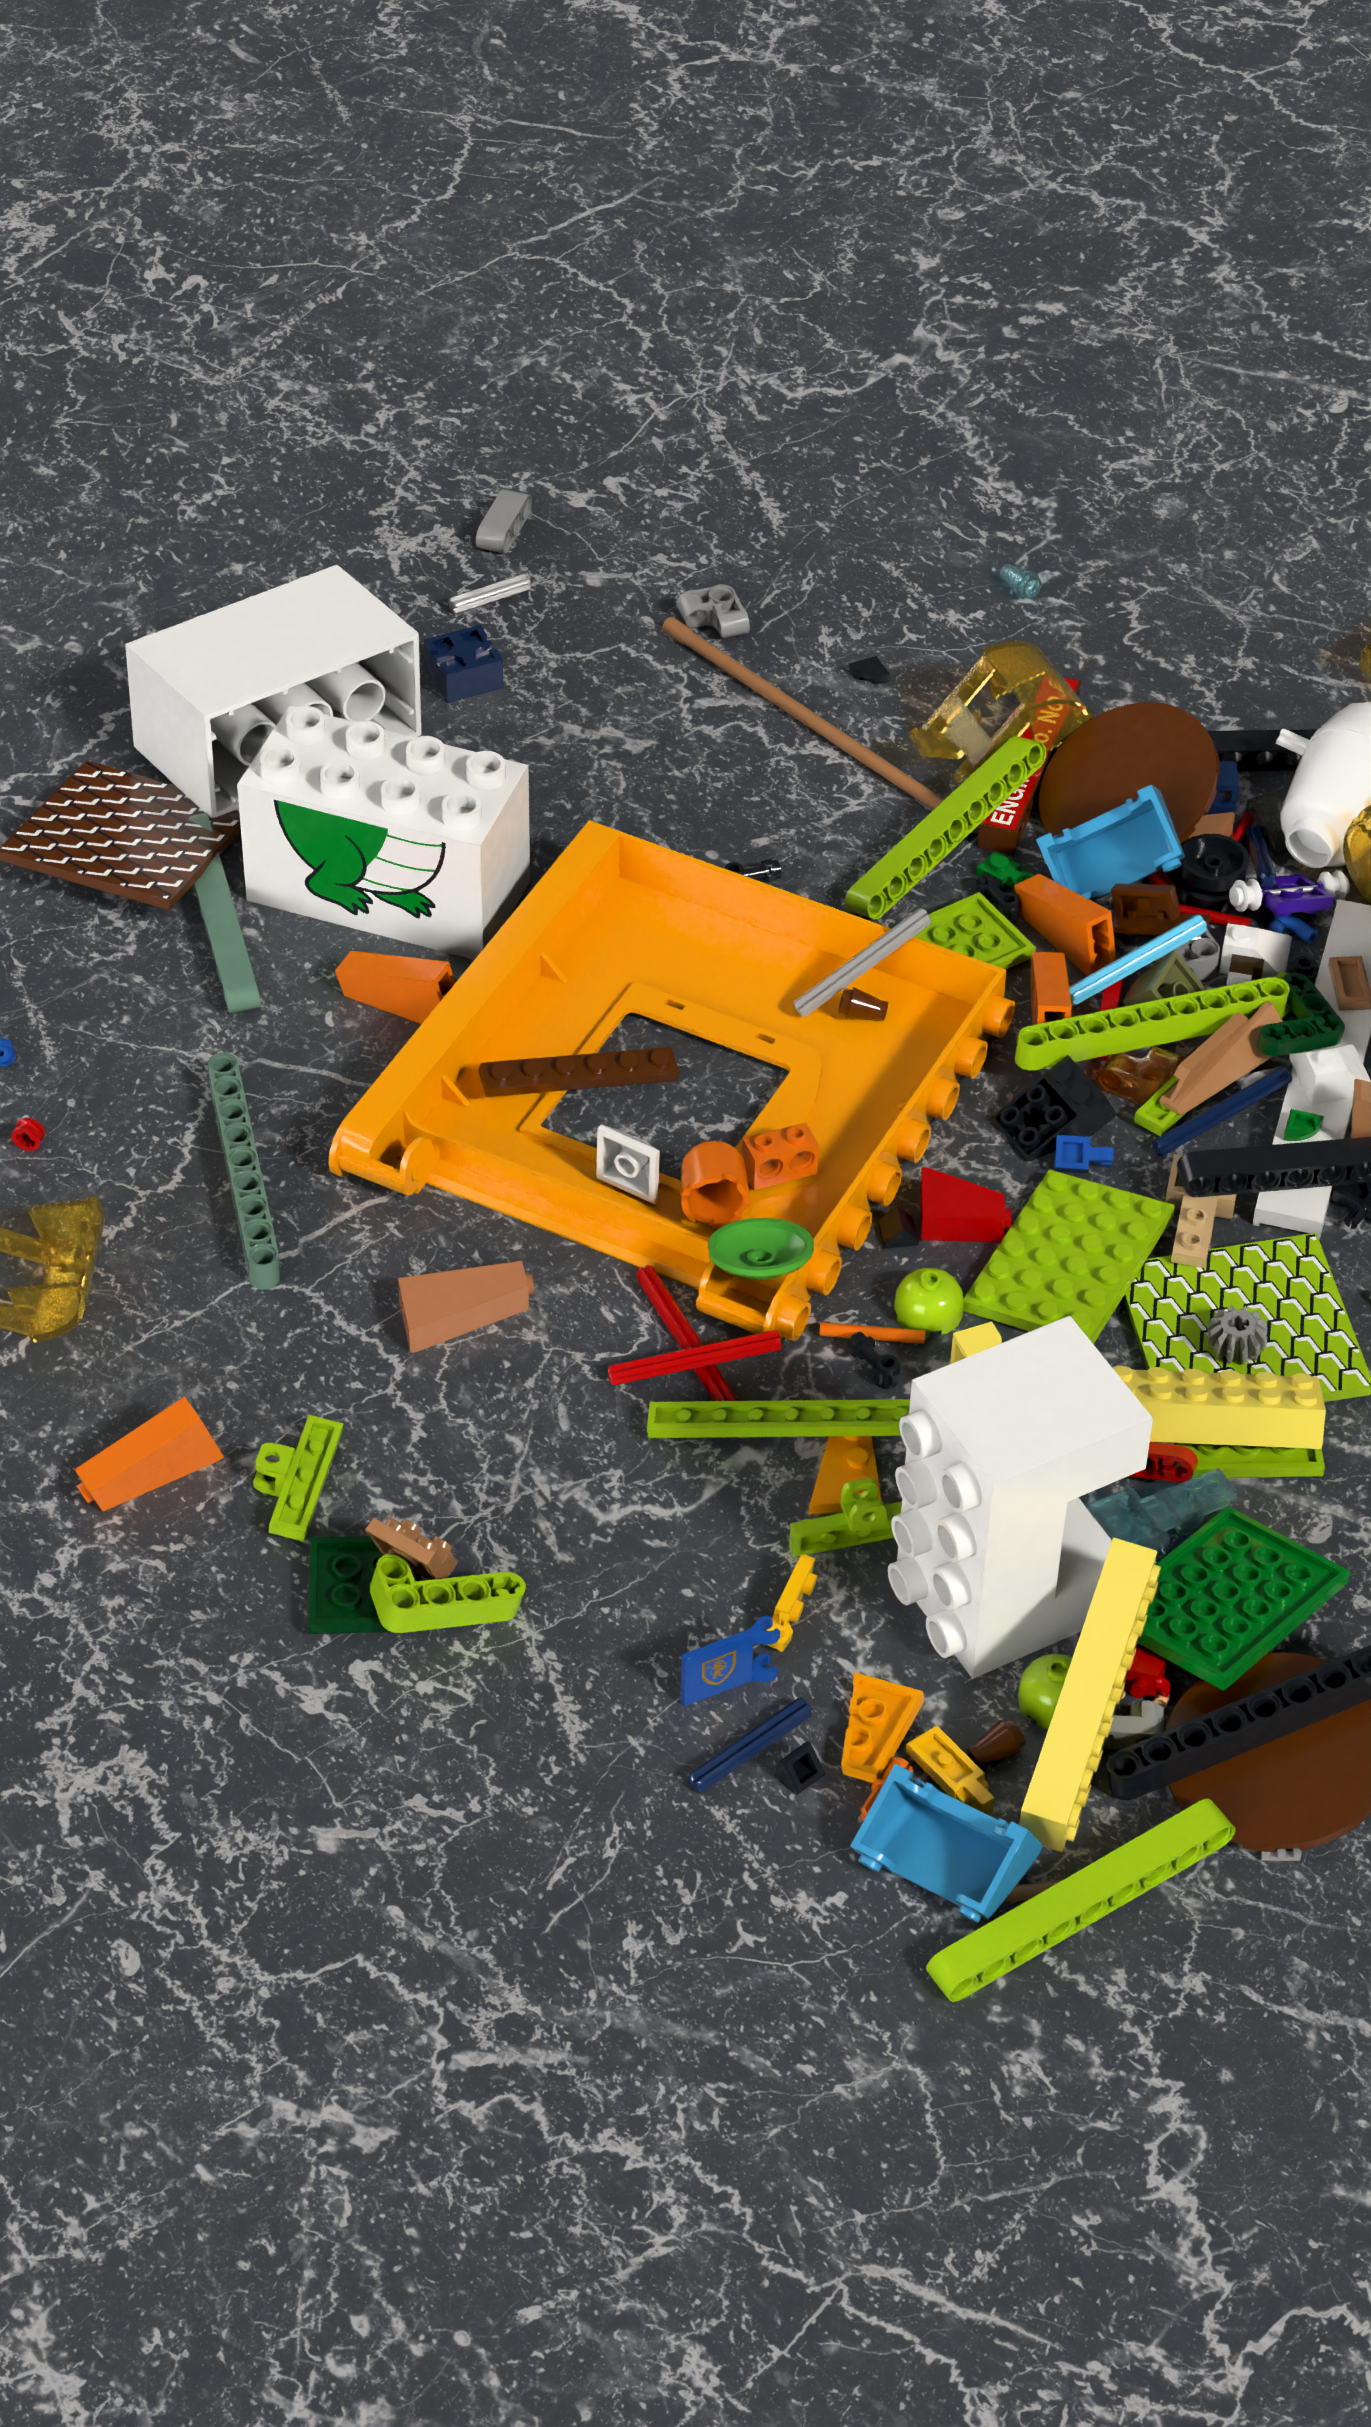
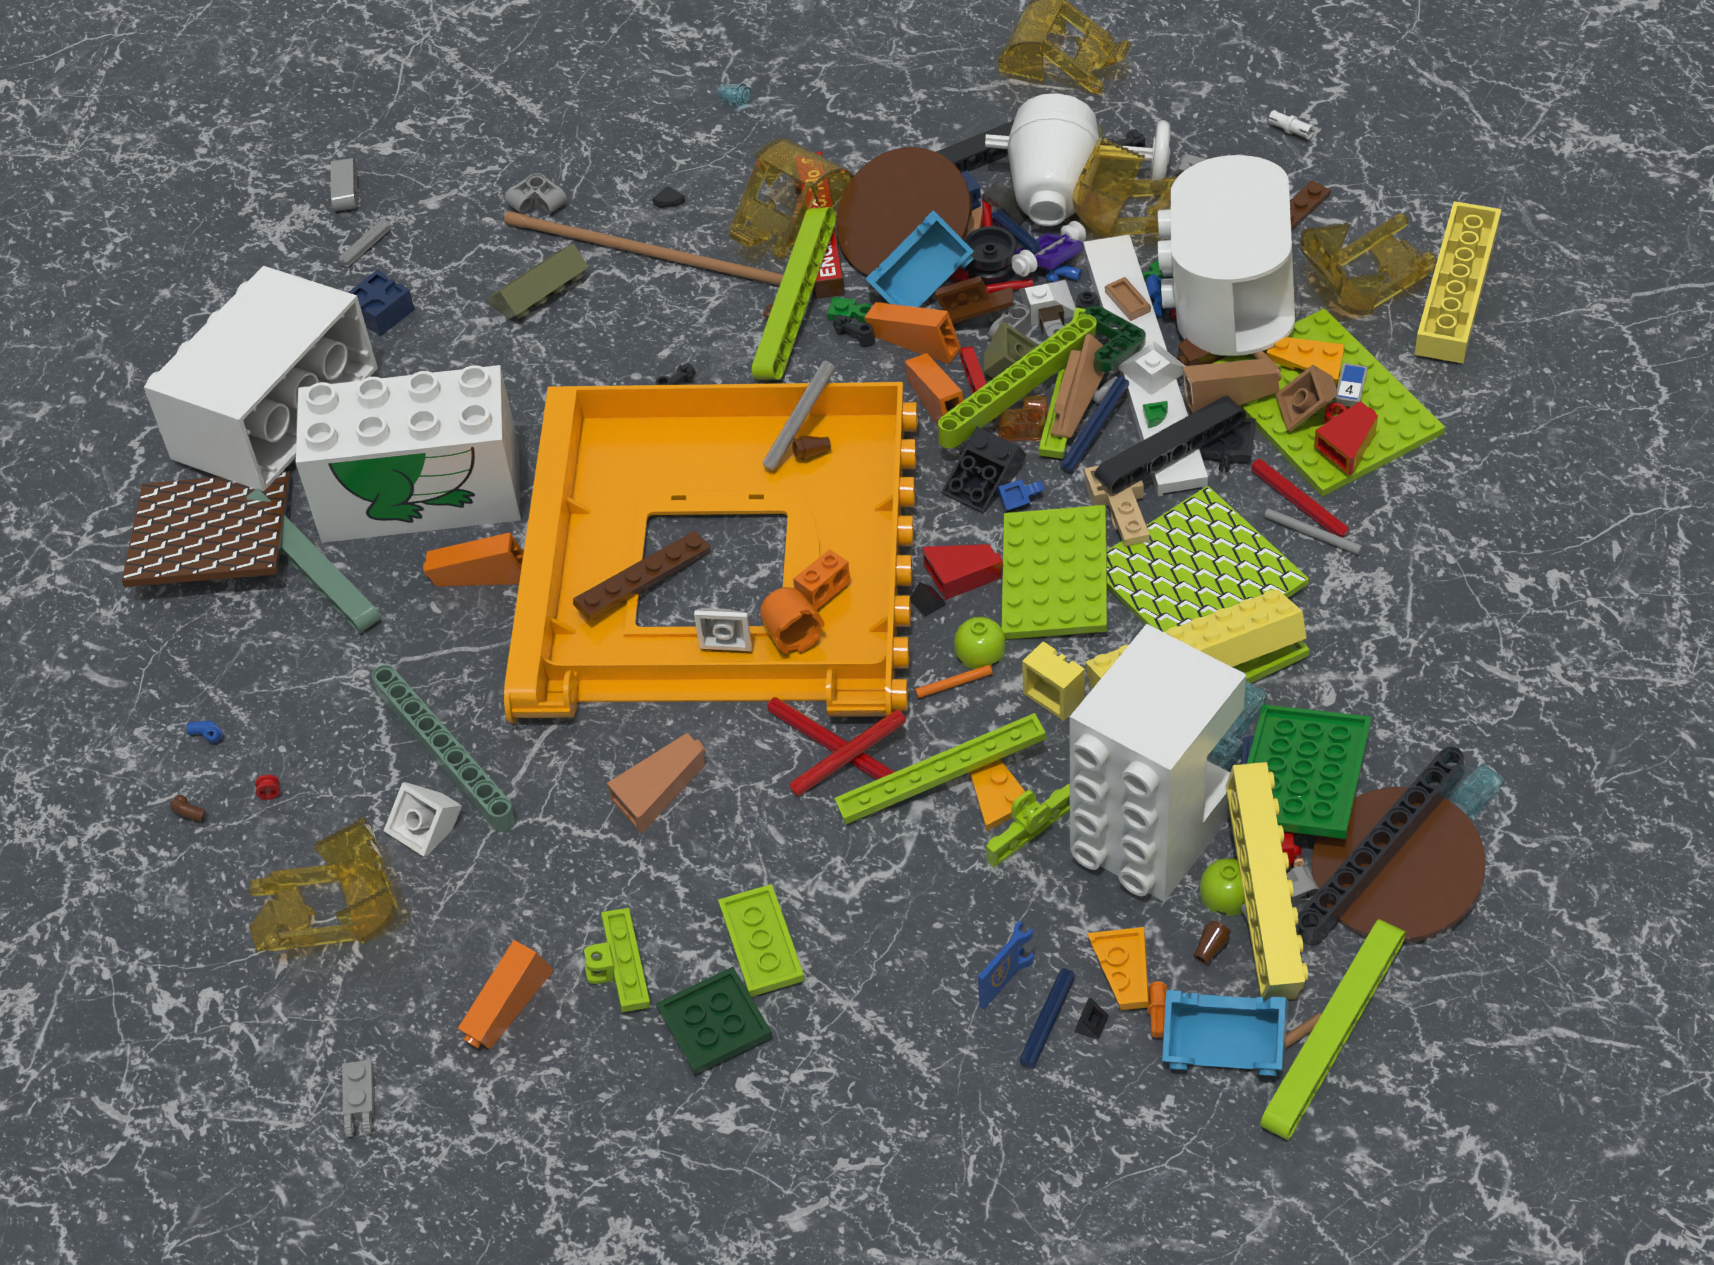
camera: 20 degrees left, 5 degrees up
medium nougat plate [366,1517,458,1580] -> none
lime beam [369,1554,526,1633] -> none
bright green dish [708,1218,814,1280] -> none
yellow hinge [763,1554,818,1652] -> none
black bar [847,1332,900,1389] -> none
yellow hinge [906,1726,995,1815] -> none
lime plate [914,892,1036,970] -> none
medium azure axle [1069,915,1207,1005] -> none
light grey gear [1208,1305,1267,1365] -> none
none -> white slope [384,782,462,857]
none -> olive slope [485,243,588,319]
none -> lime plate [718,884,805,997]

